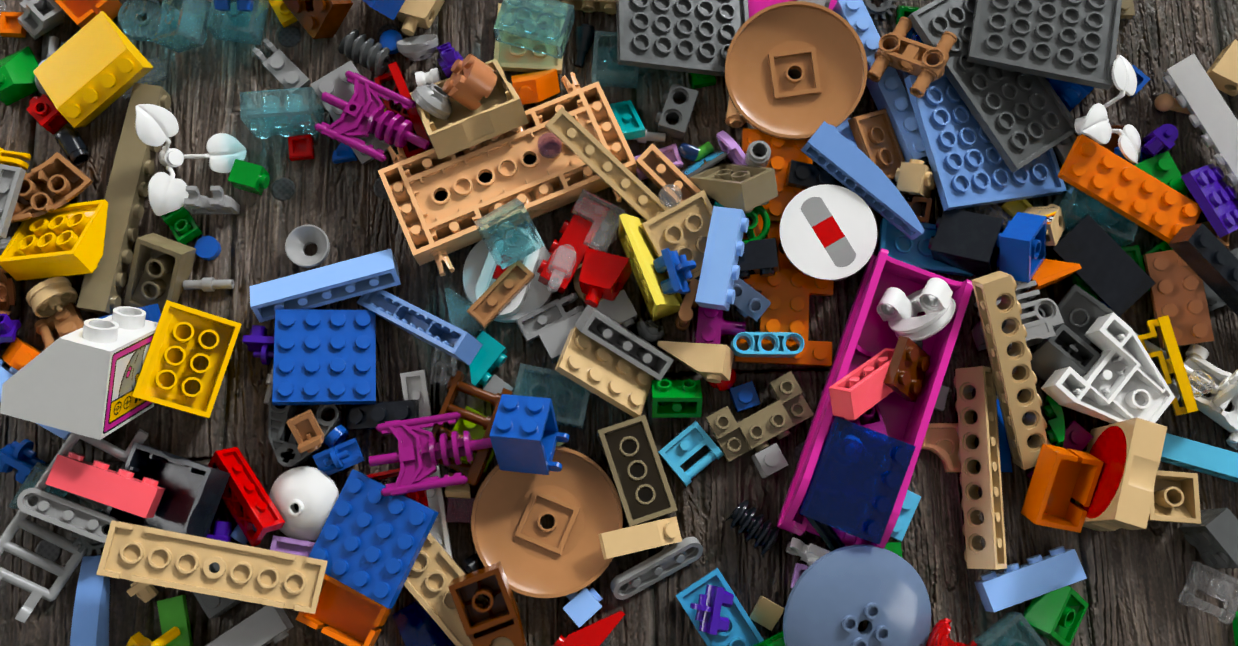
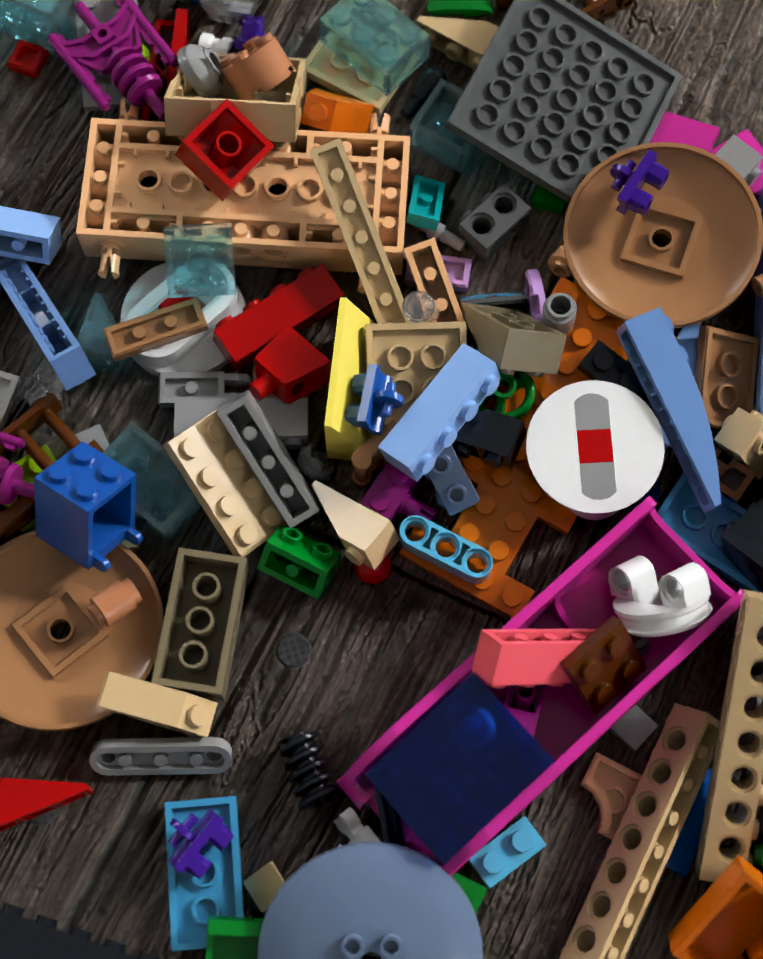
camera: 30 degrees right, 5 degrees down
blue tile [332,143,357,164] -> none
teal slope [469,330,508,388] -> none
tile [538,133,562,158] -> none
clear arm [546,244,576,292] -> none
light blue brick [563,587,603,628] -> none
clear plate [572,189,626,252] -> none
medium azure plate [658,421,724,487] -> none
arm [678,142,714,162] -> none
dark tan bracket [705,371,814,463] -> none
blue plate [729,381,761,413] -> none
light grey brick [751,443,788,479] -> none
none -> nougat brick [87,578,142,627]
none -> red slope [175,99,274,202]
none -> dark purple hips [610,149,669,215]

